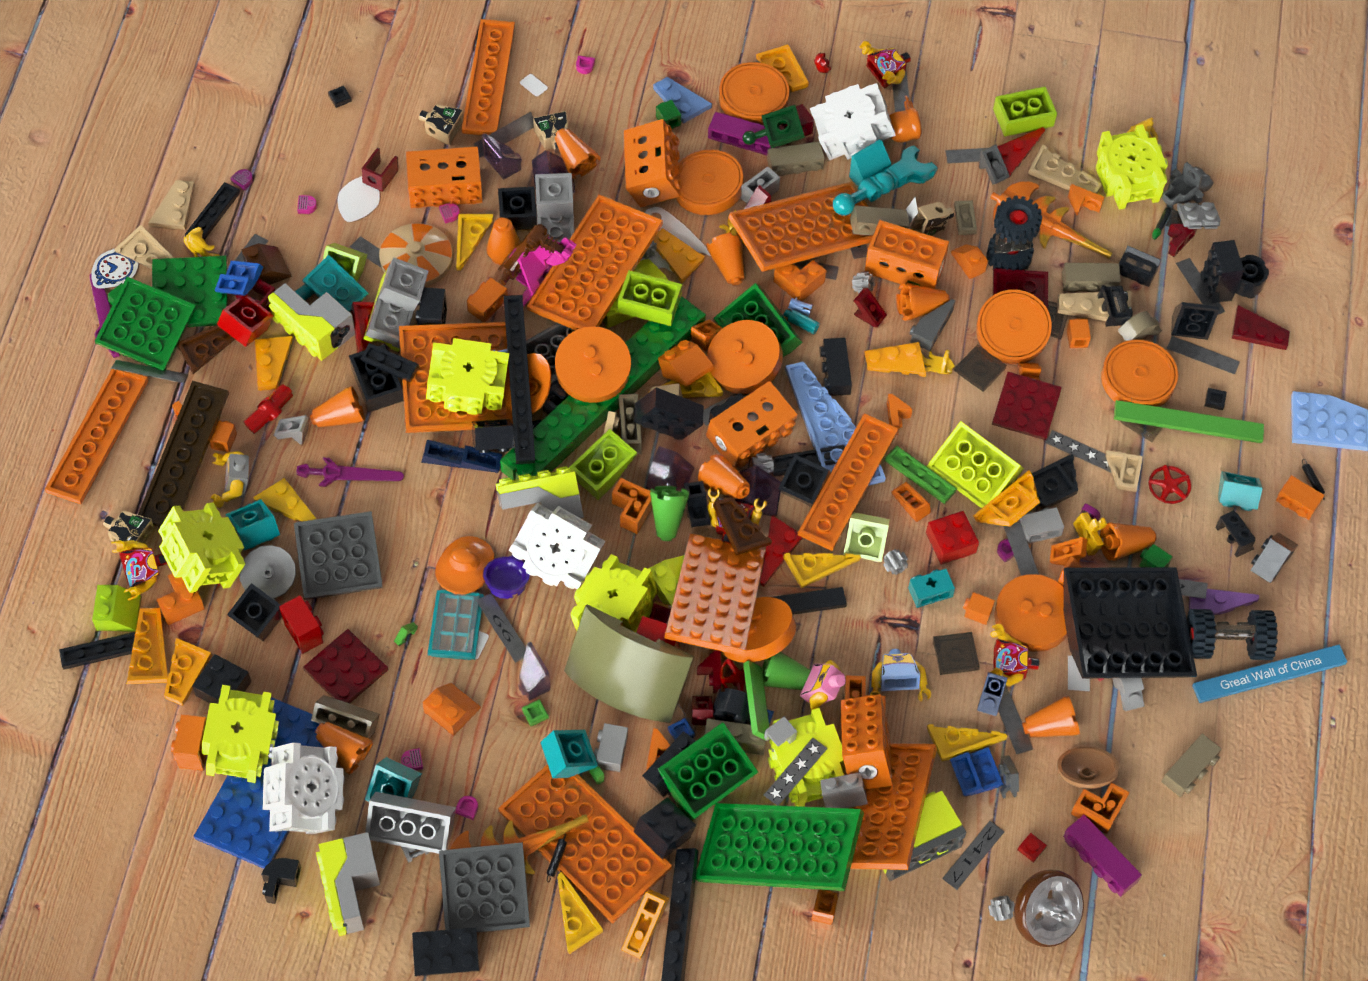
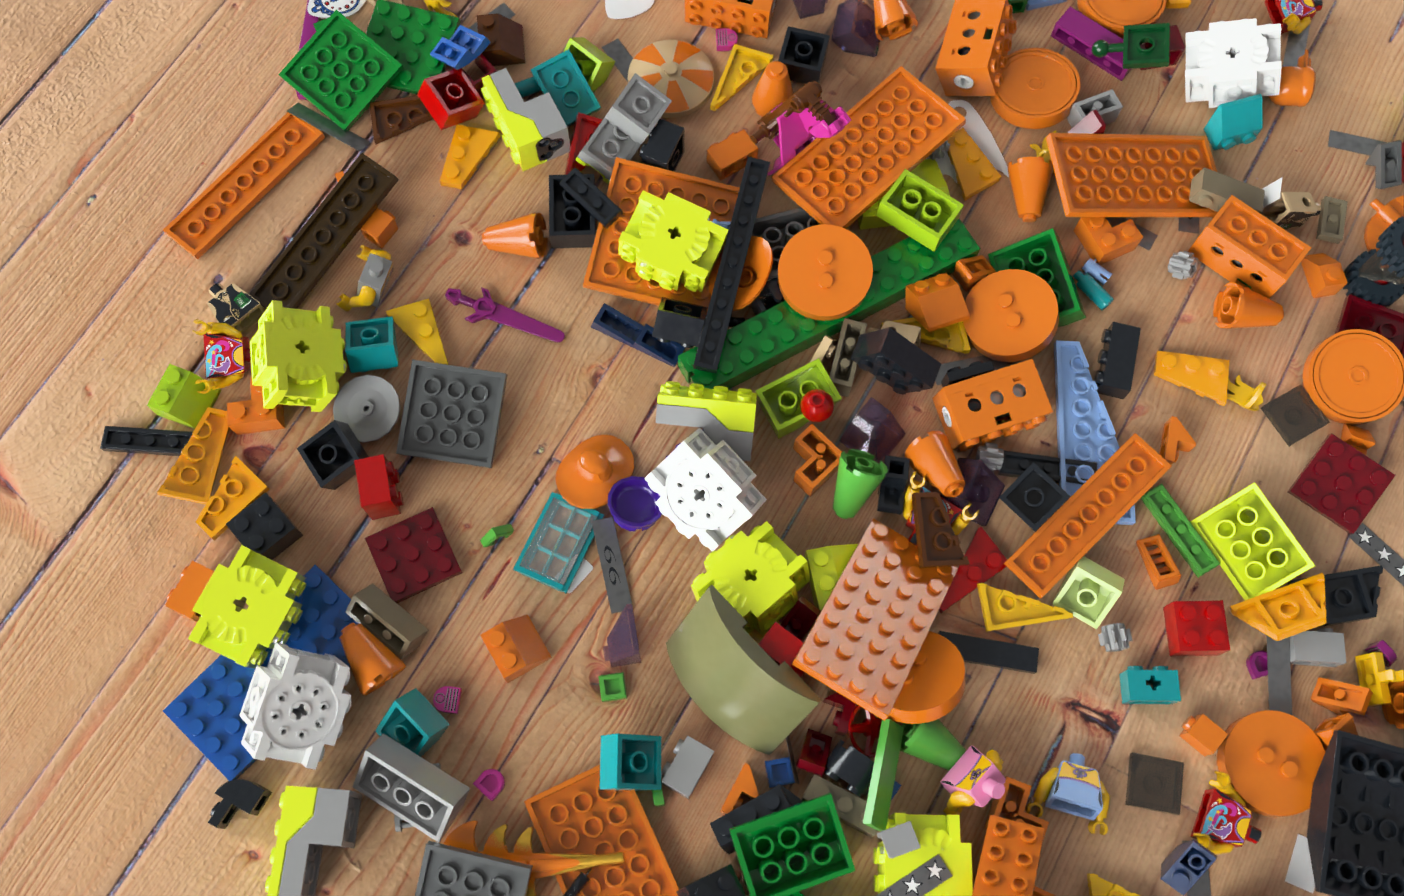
camera: 20 degrees right, 10 degrees up
red piece [243,384,293,434] -> none
light grey slope [274,415,309,445] -> none
light grey piece [535,173,574,242] -> none
dark tan brick [767,141,824,176] -> none
teal piece [833,145,938,216] -> none
dark red slope [854,288,887,328] -> none
dark grey slope [910,299,955,351] -> none
none -> red brick [800,389,834,422]

